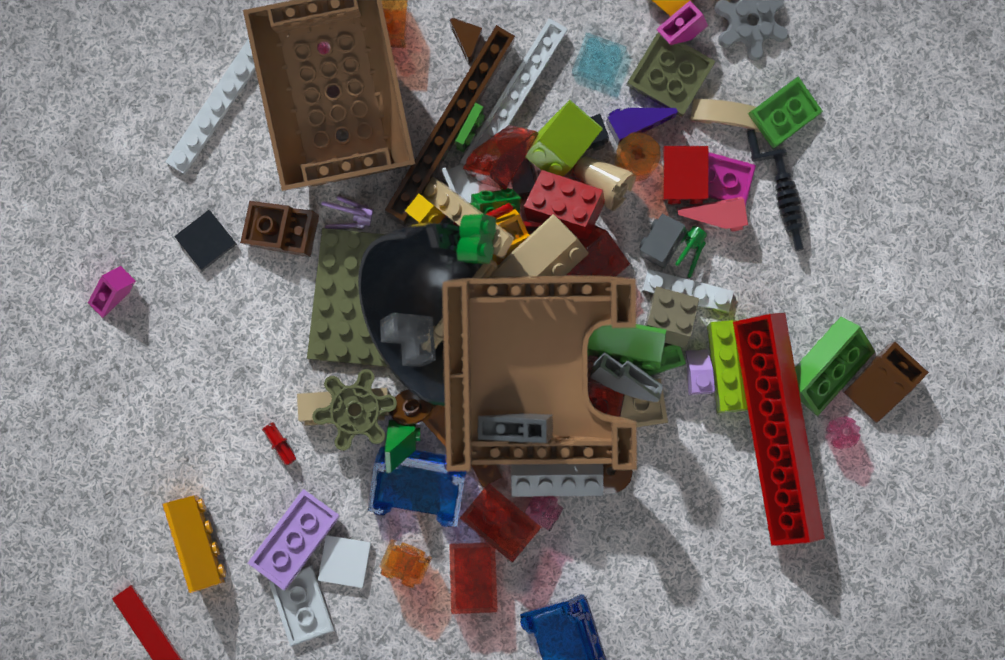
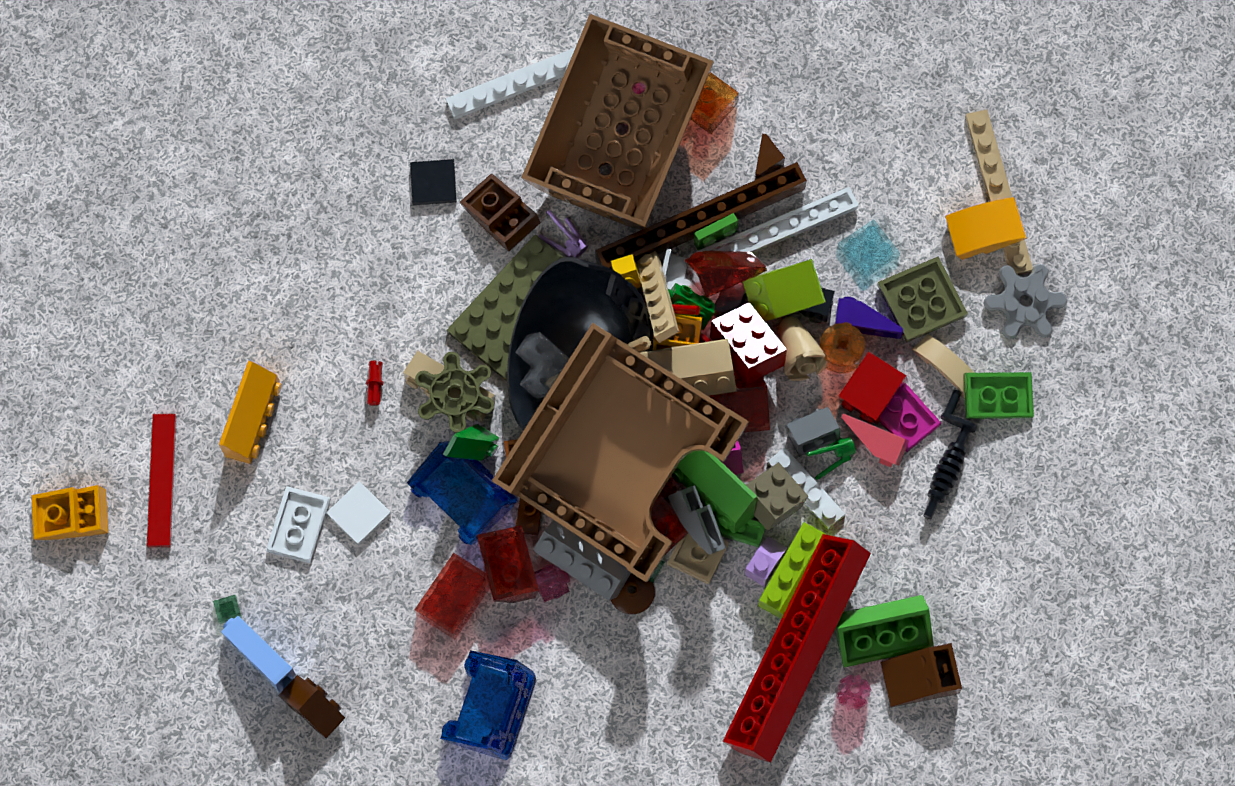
camera: 40 degrees right, 10 degrees down
dark pink slope [88,266,136,318] -> none
lavender plate [248,489,340,591] -> none
clear orange brick [379,540,432,588] -> none
reddish brown dish [390,389,434,425] -> none
green brick [457,214,496,264] -> none
dark grey slope [478,414,553,443] -> none
dark pink slope [656,1,708,45] -> none

